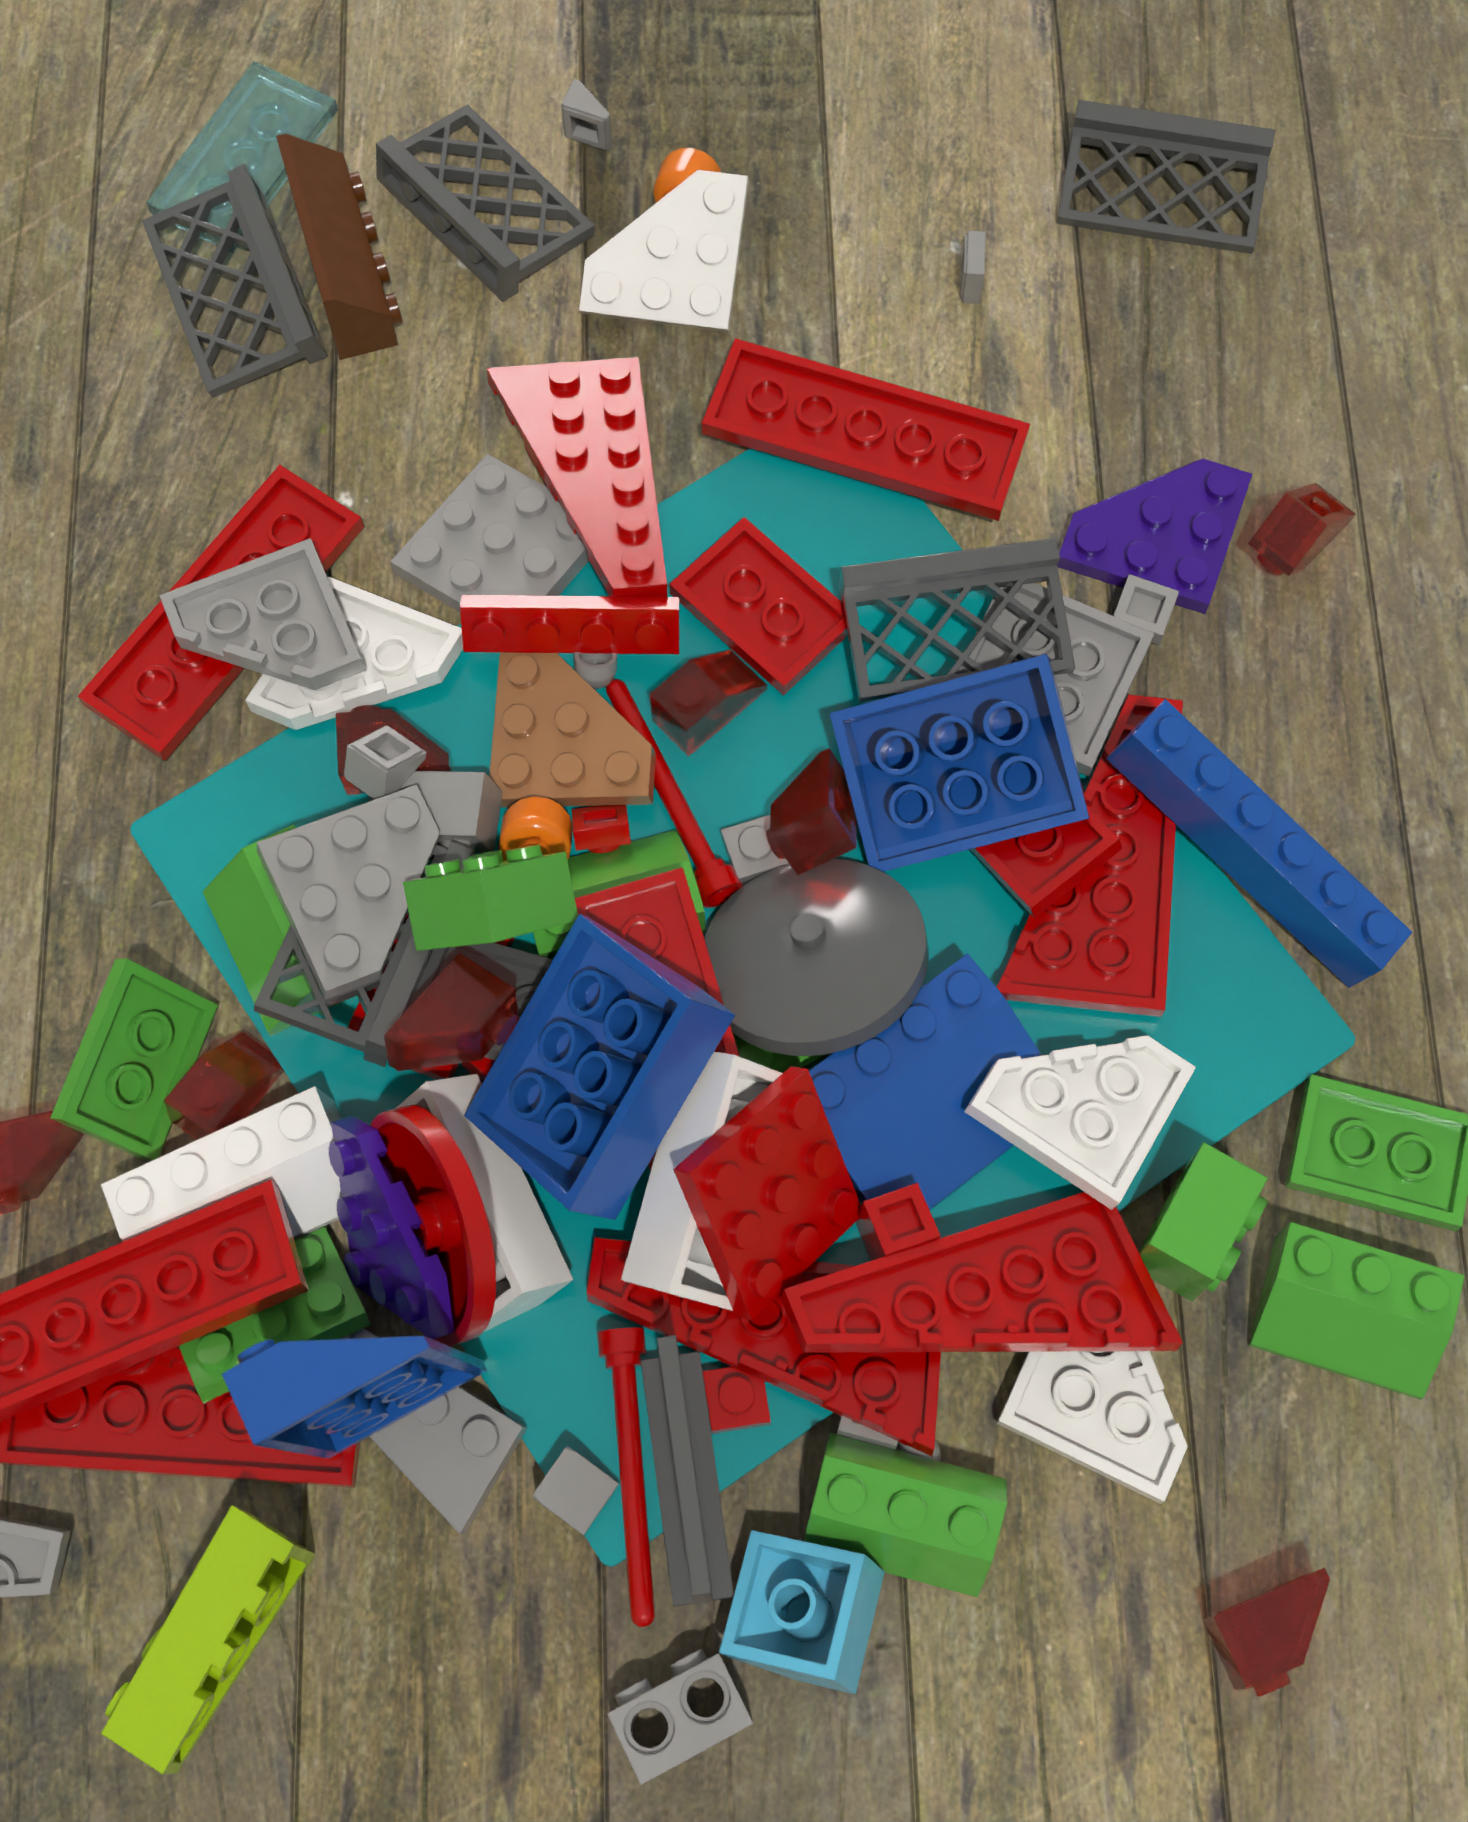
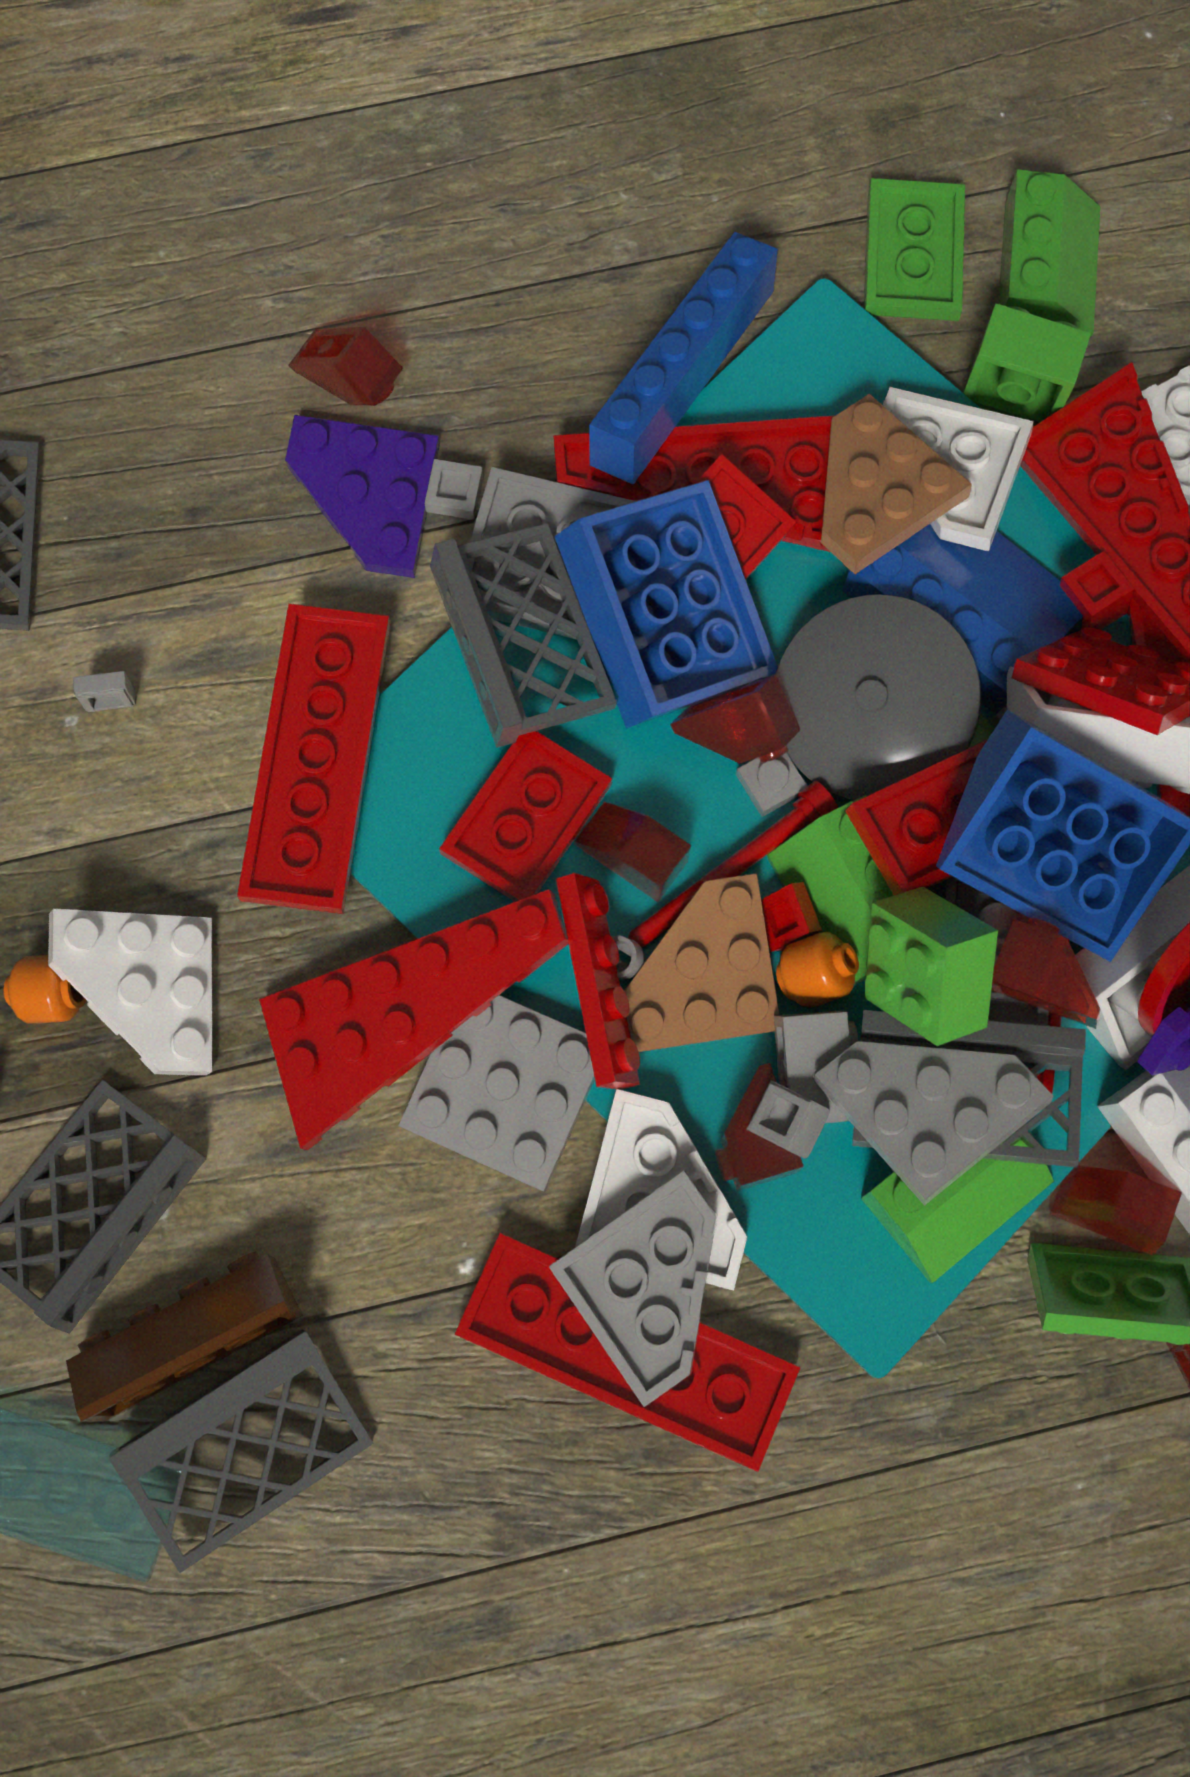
camera: 105 degrees left, 5 degrees up
none -> medium nougat plate [821,394,972,574]

